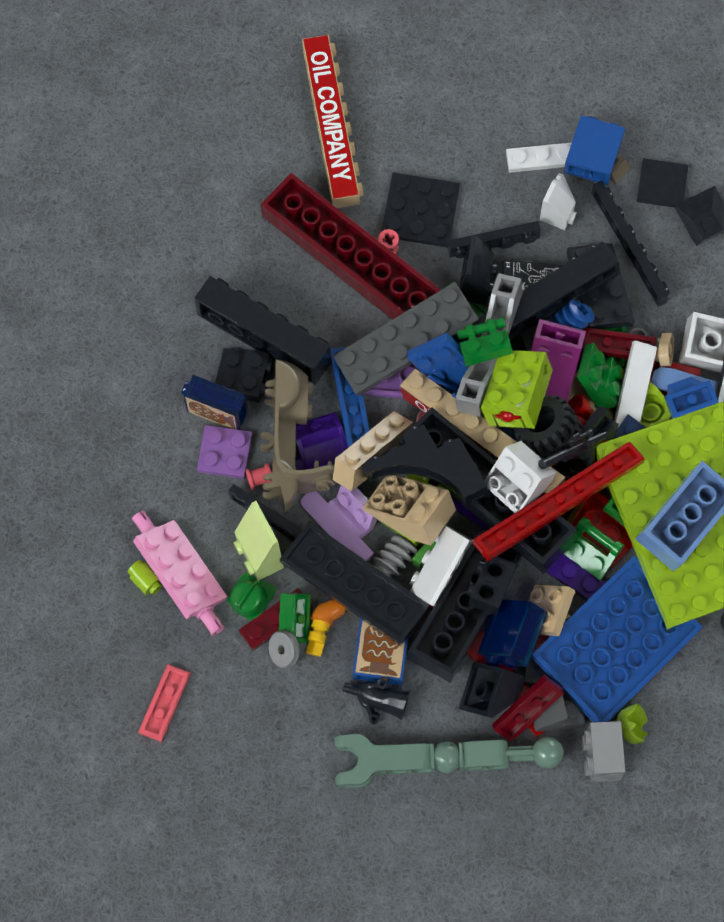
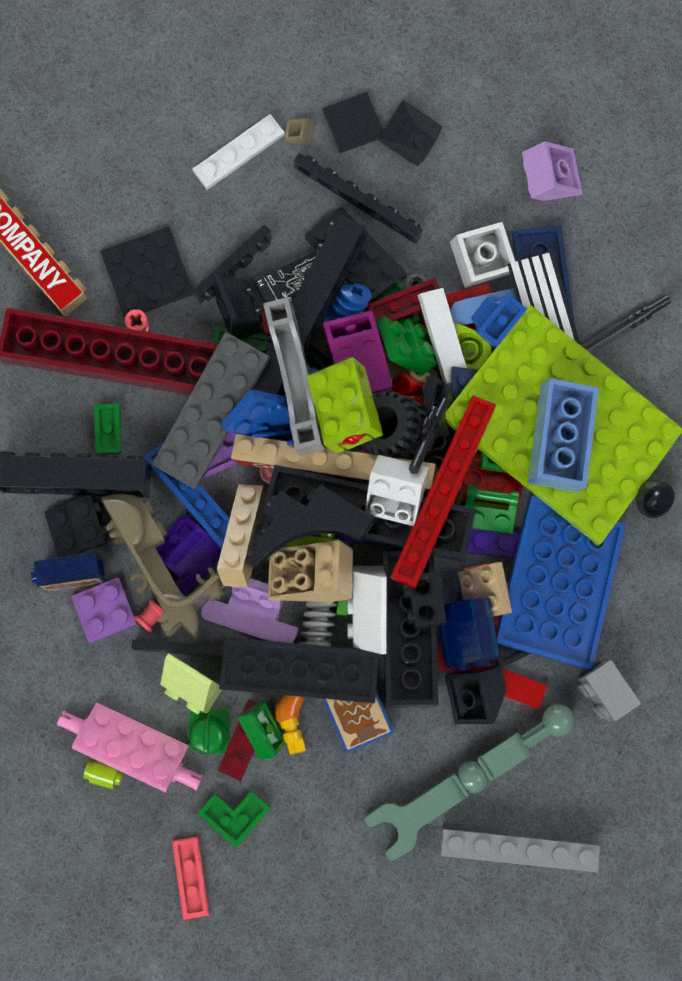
camera: 35 degrees left, 10 degrees up
light grey piece [268,630,300,668] -> none
black piece [343,676,410,724] -> none
green plate [457,318,513,367] -> none
dark red plate [492,675,564,742] -> none
dark grey slope [533,696,585,732] -> none
white slope [540,173,577,230] -> none
blue brick [564,115,625,185] -> none
lime hair [617,703,648,744] -> none
tan plate [655,333,674,367] -> none
none -> green plate [94,403,122,455]
none -> green plate [197,791,271,848]
none -> light grey arch [439,828,600,873]

